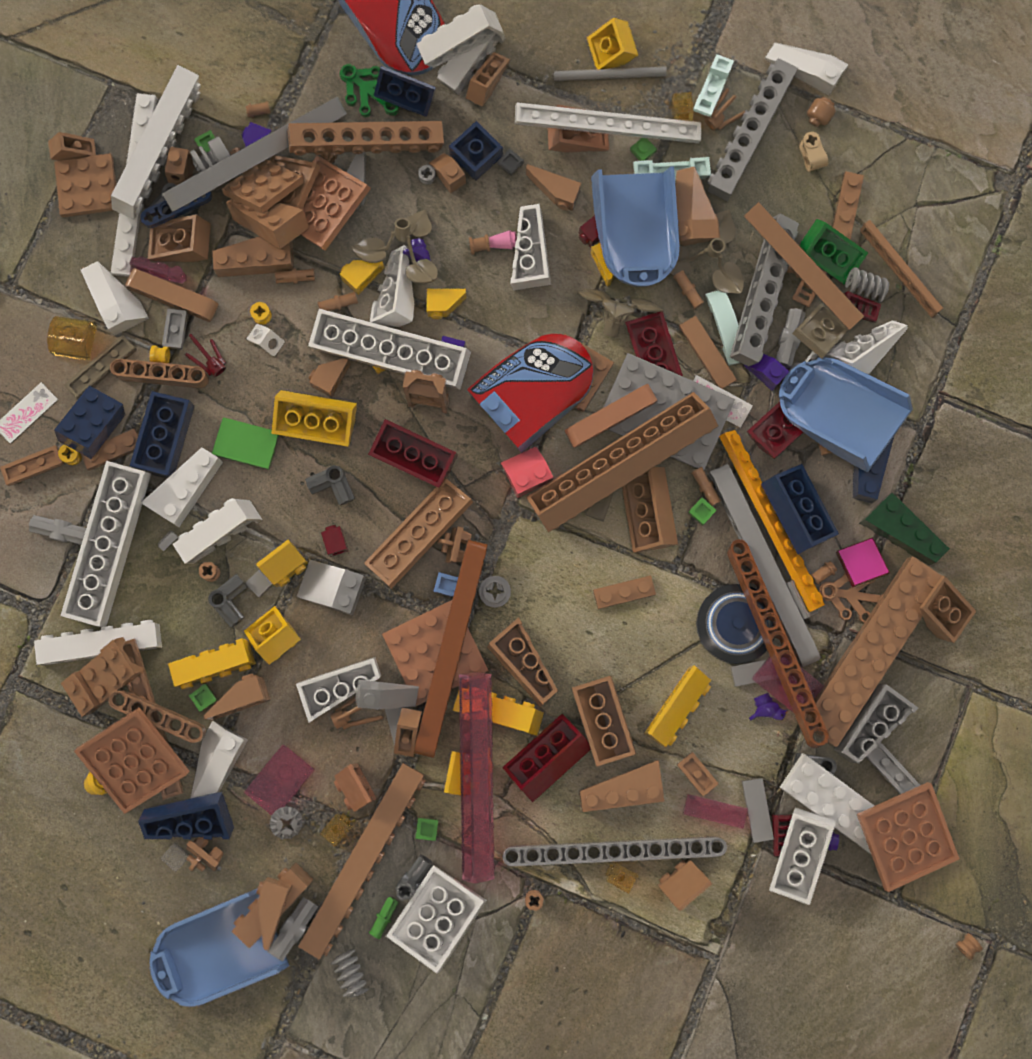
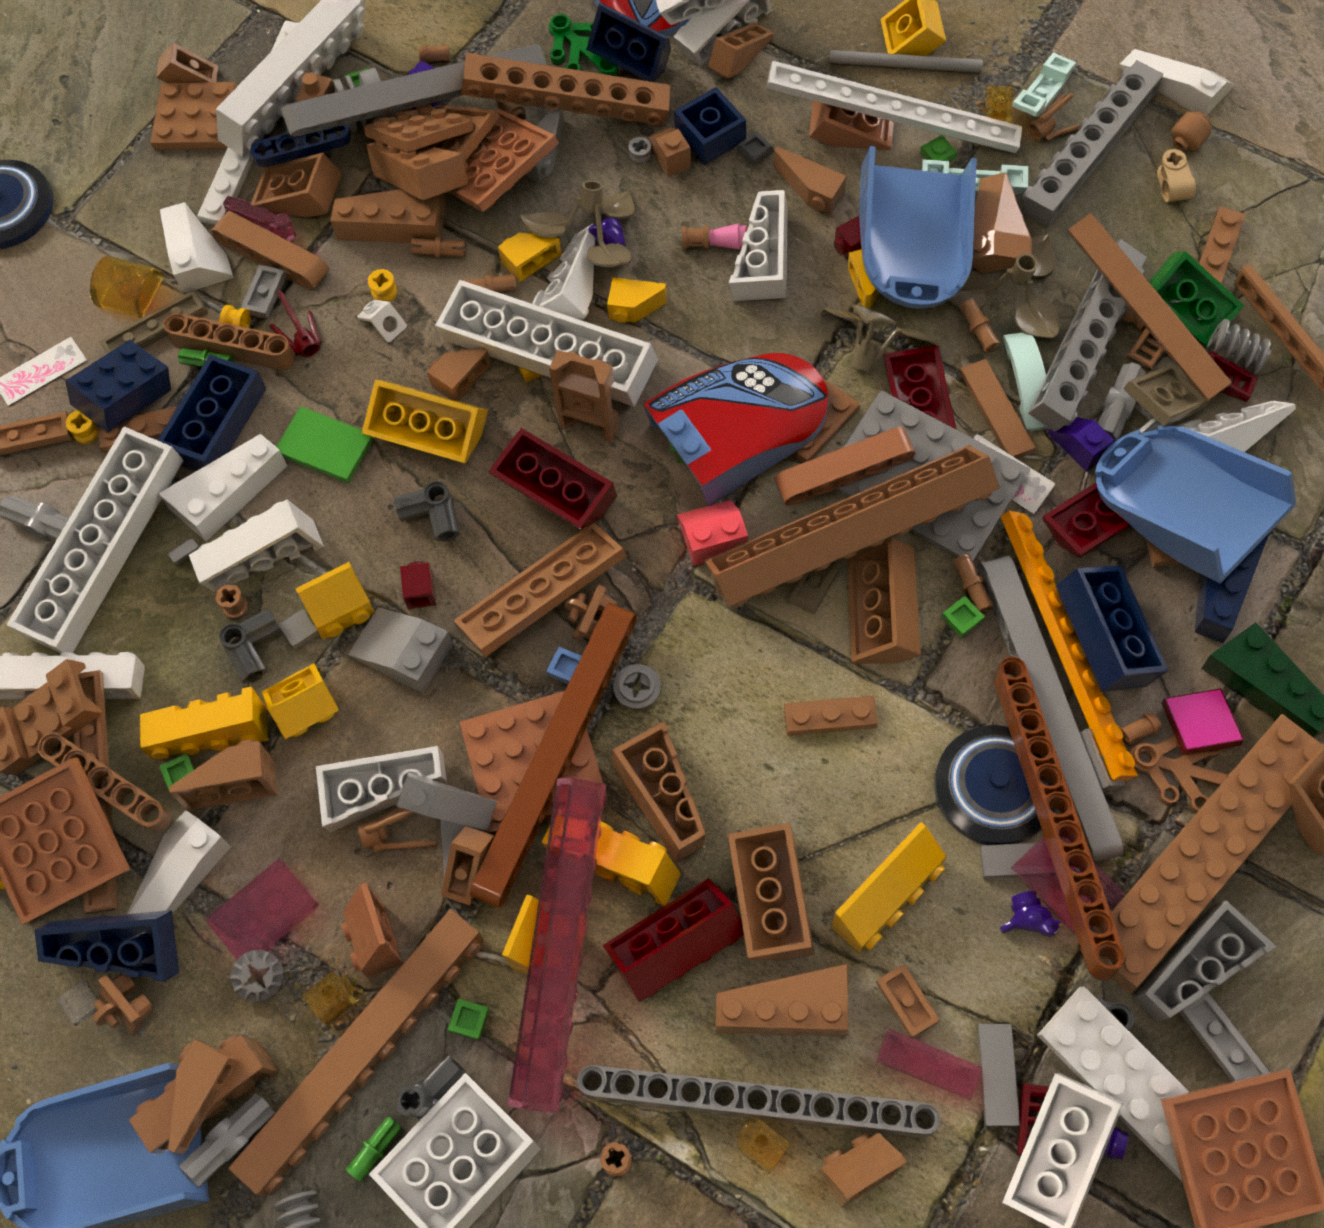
camera: 15 degrees right, 15 degrees down
none -> bright green axle [178,348,234,367]

